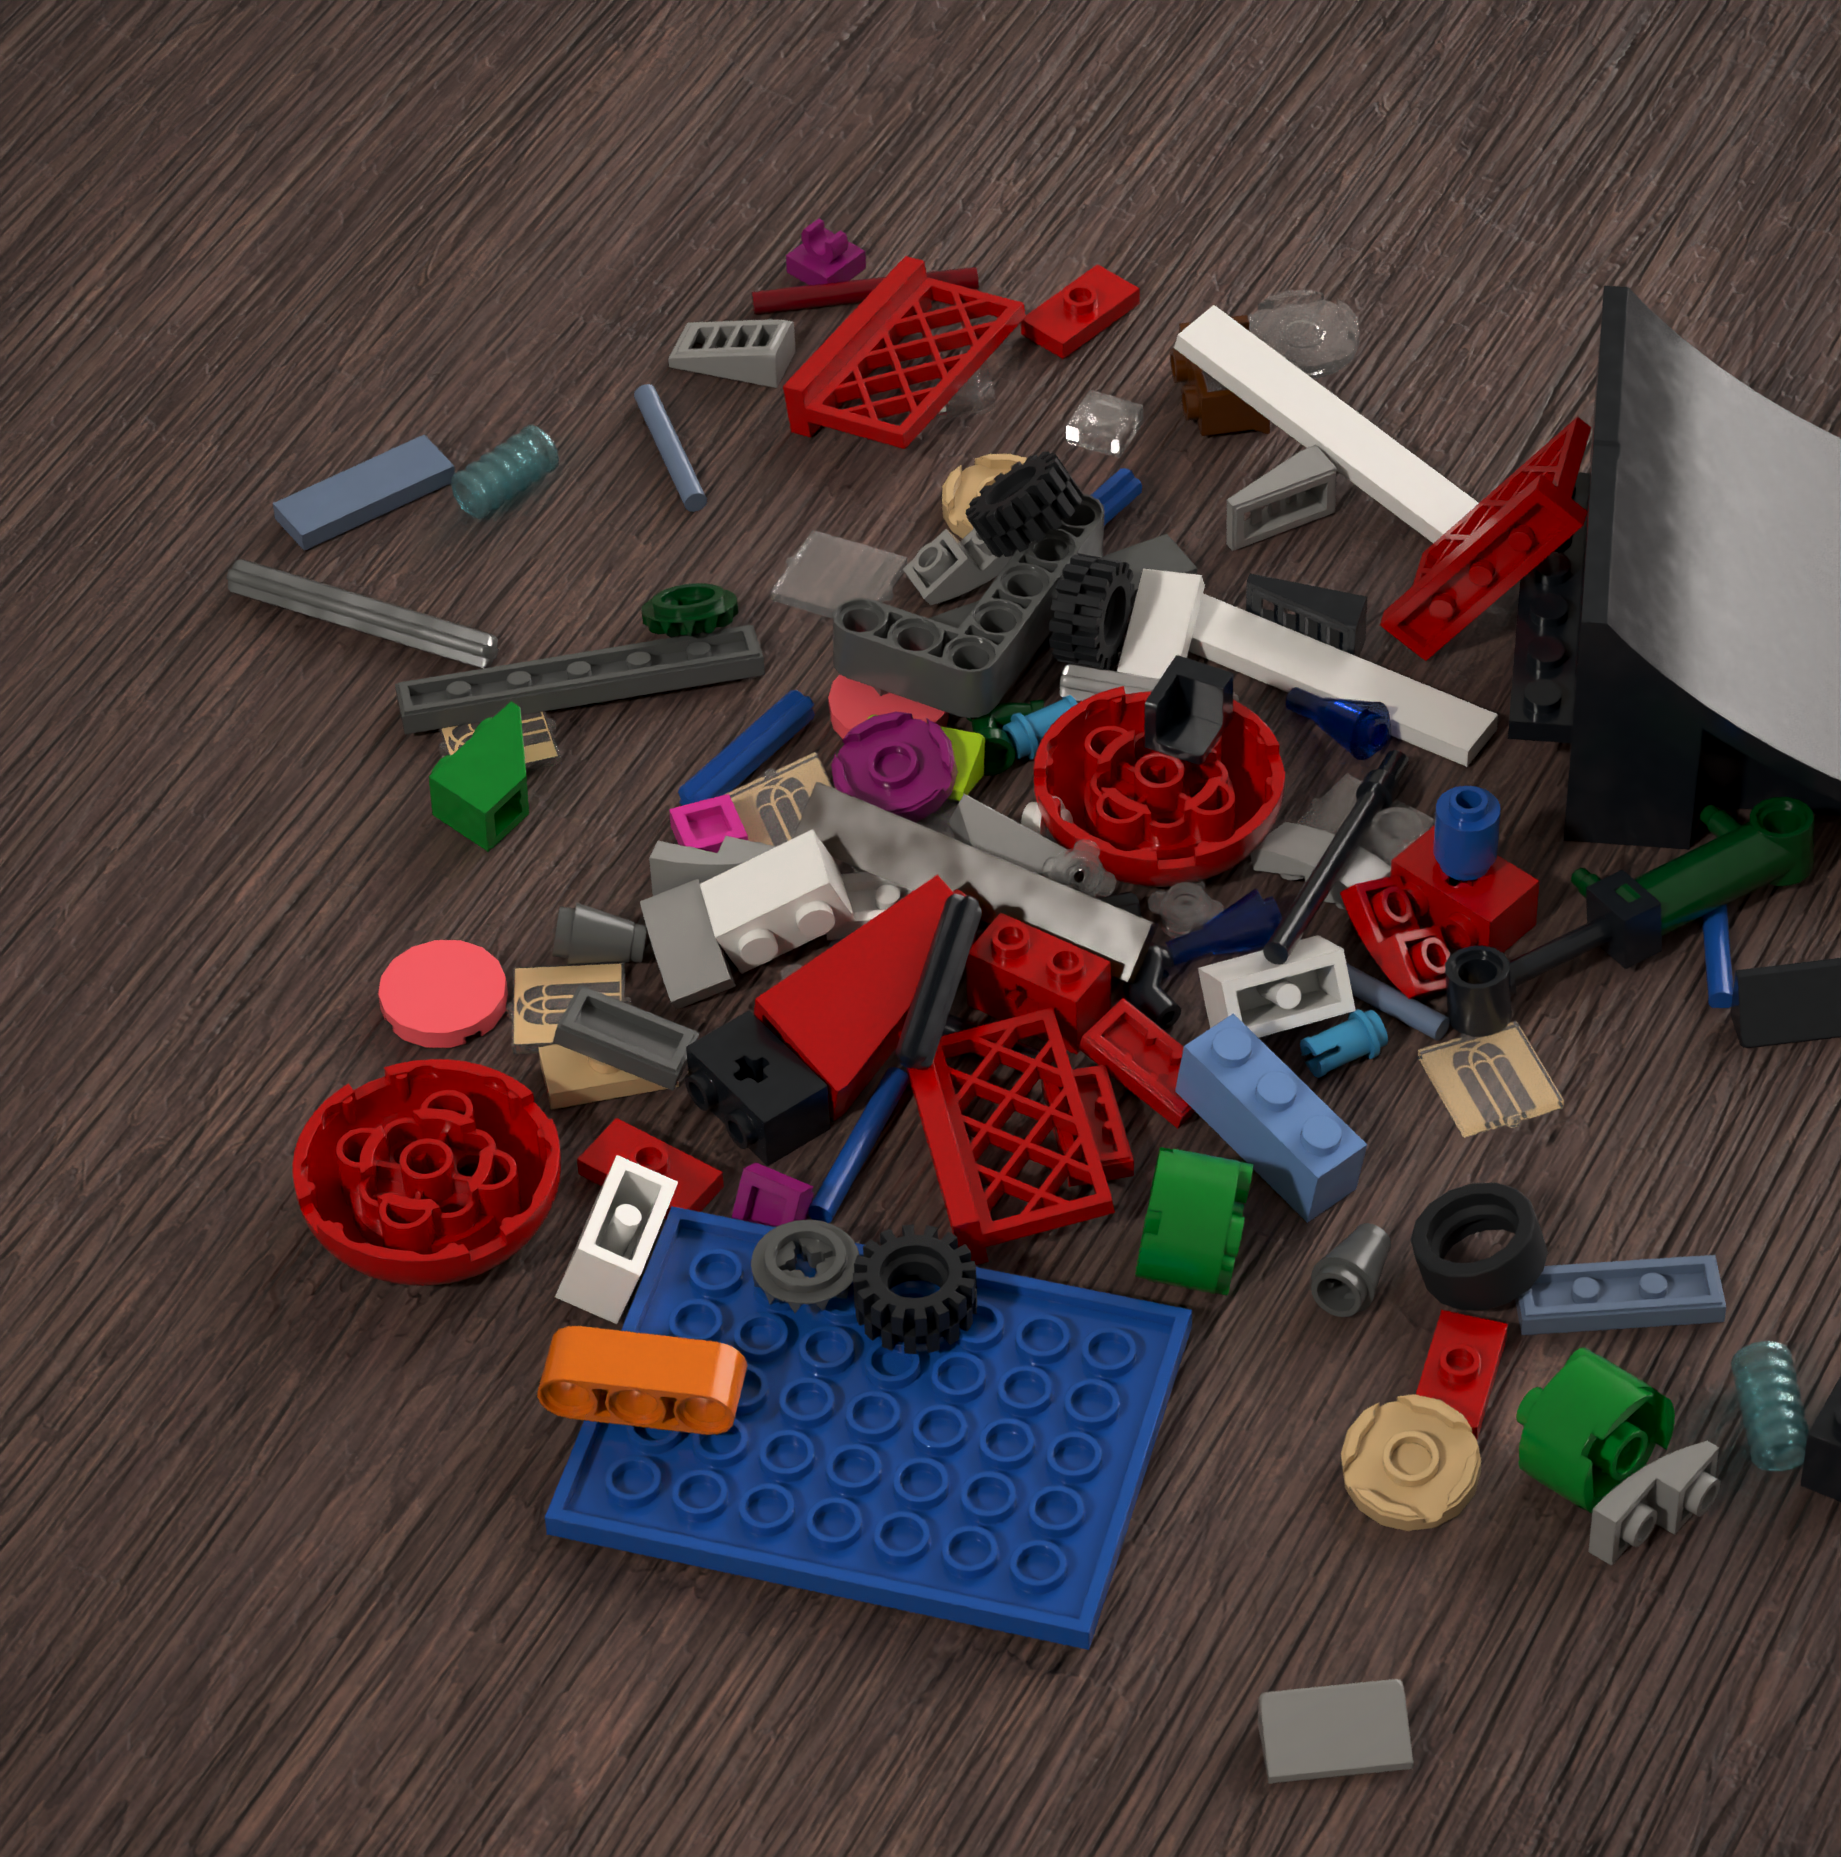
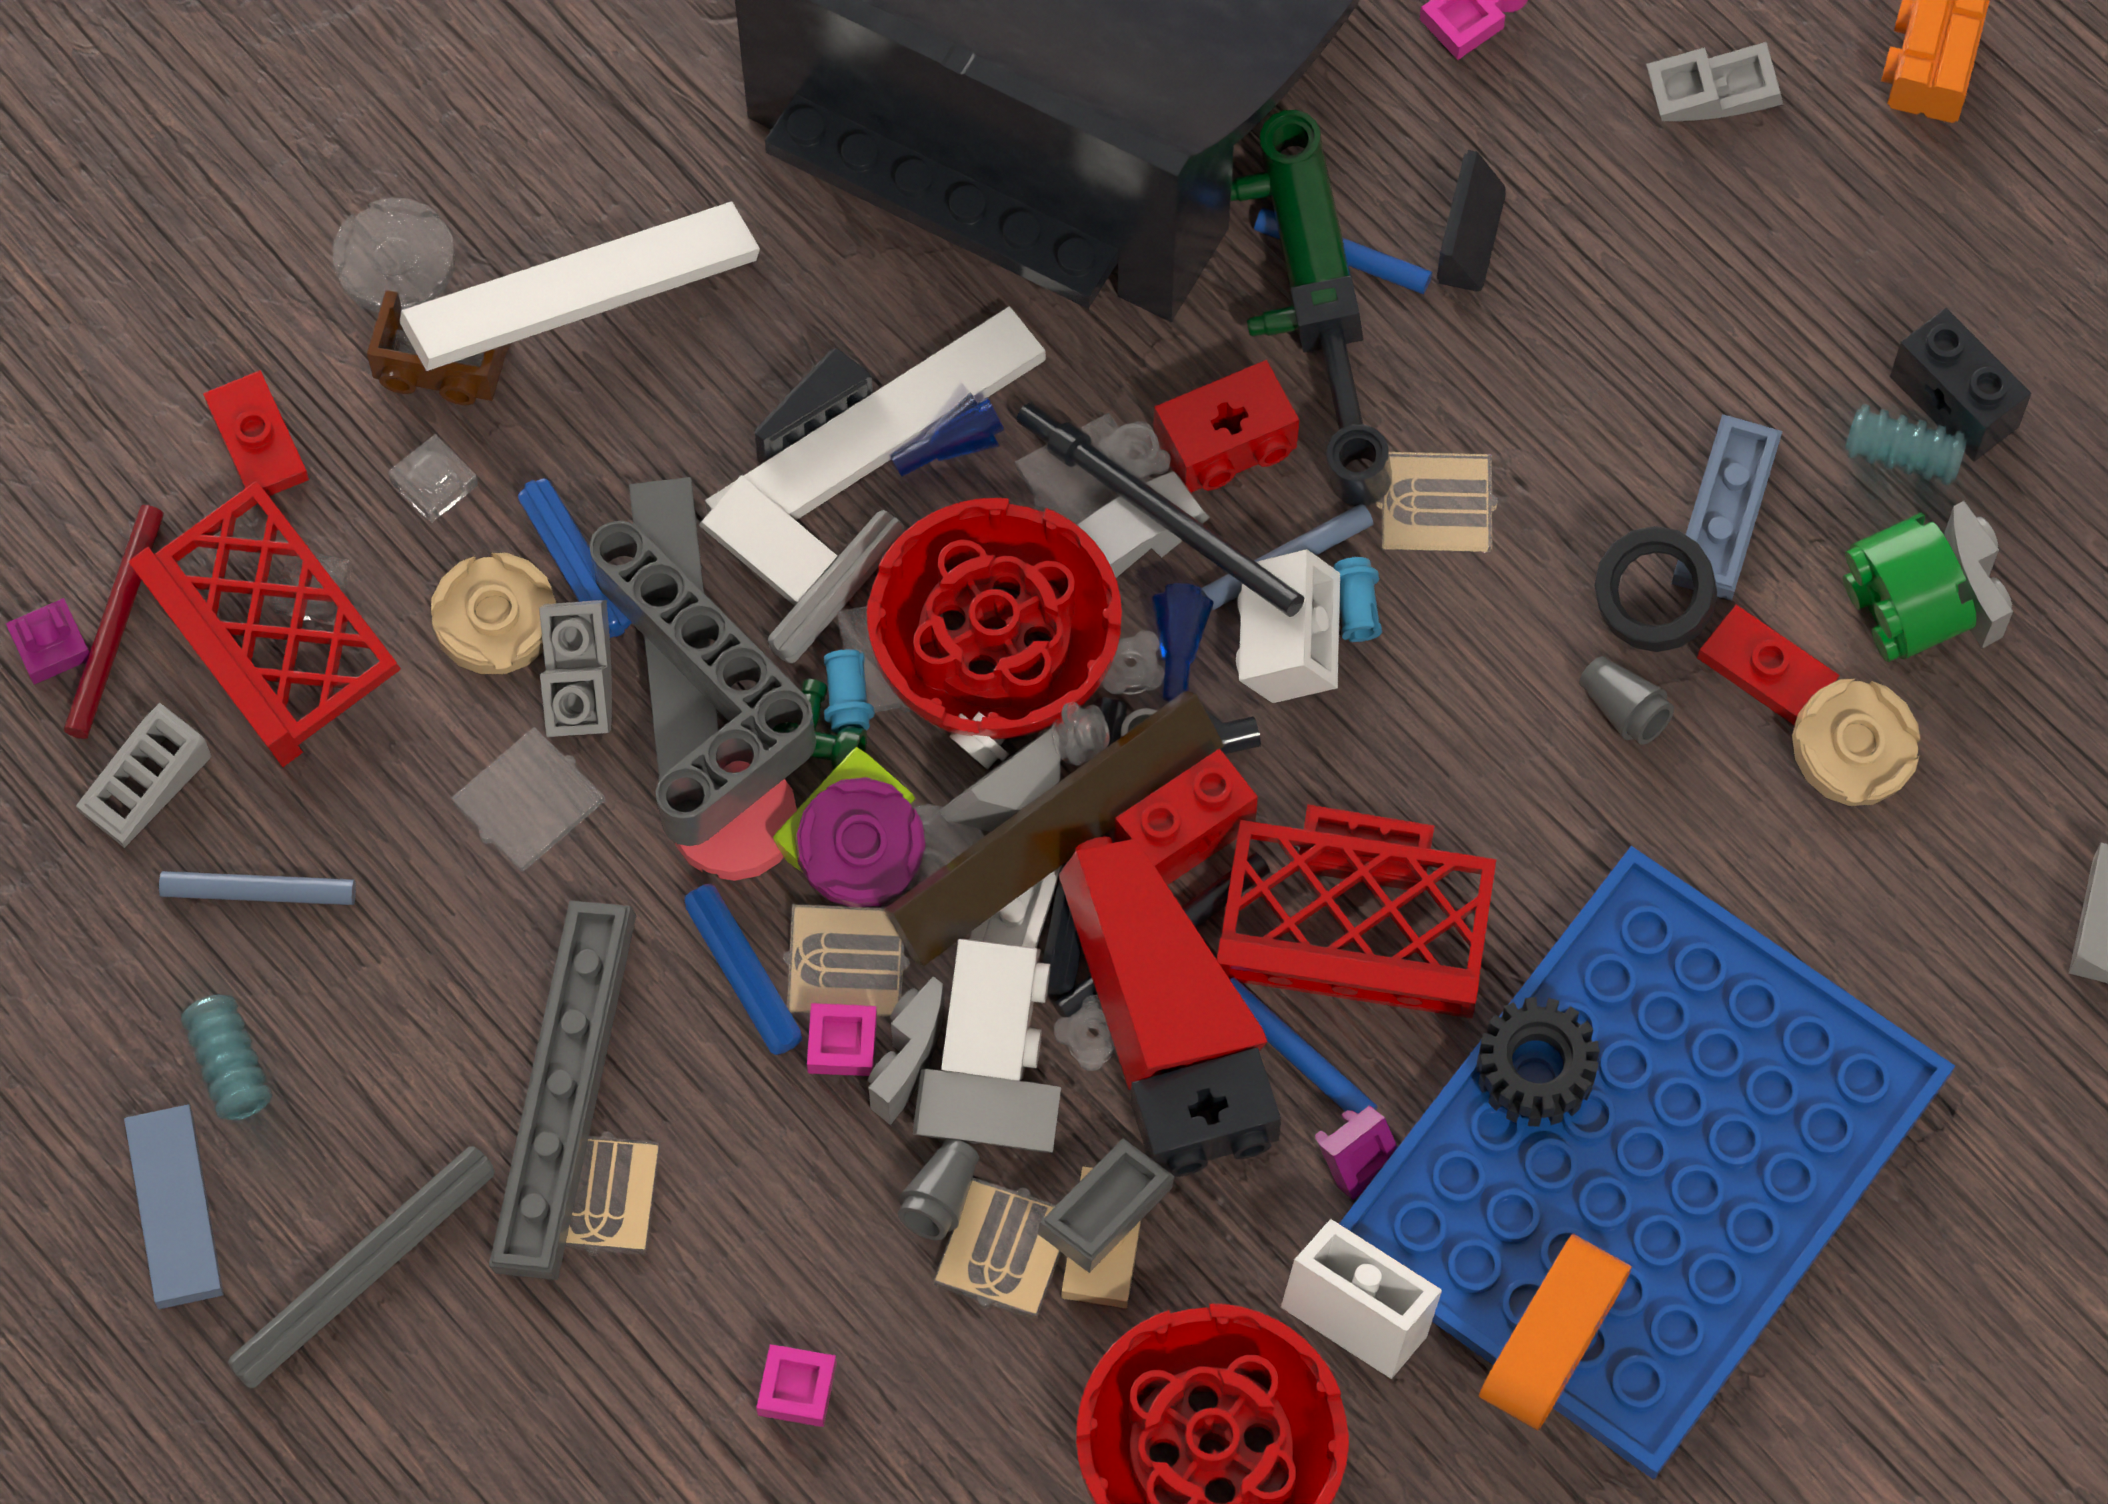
camera: 70 degrees left, 20 degrees up
coral tile [378,940,508,1048] -> none
green slope [429,701,529,852] -> none
red plate [577,1118,724,1219] -> none
dark green gear [641,583,739,638] -> none
dark grey gear [751,1220,859,1313] -> none
black axle [895,894,982,1070] -> none
black tyre [965,451,1083,558] -> none
black tyre [1049,553,1135,670] -> none
red plate [1078,998,1195,1129] -> none
green brick [1135,1147,1253,1296] -> none
black panel [1144,655,1234,765] -> none
medium blue brick [1175,1014,1367,1223] -> none
light grey slope [1226,445,1336,551] -> none
red slope [1339,875,1450,999] -> none
red fence [1380,416,1591,661] -> none
blue brick [1433,786,1501,881] -> none
none -> dark pink plate [756,1344,837,1427]

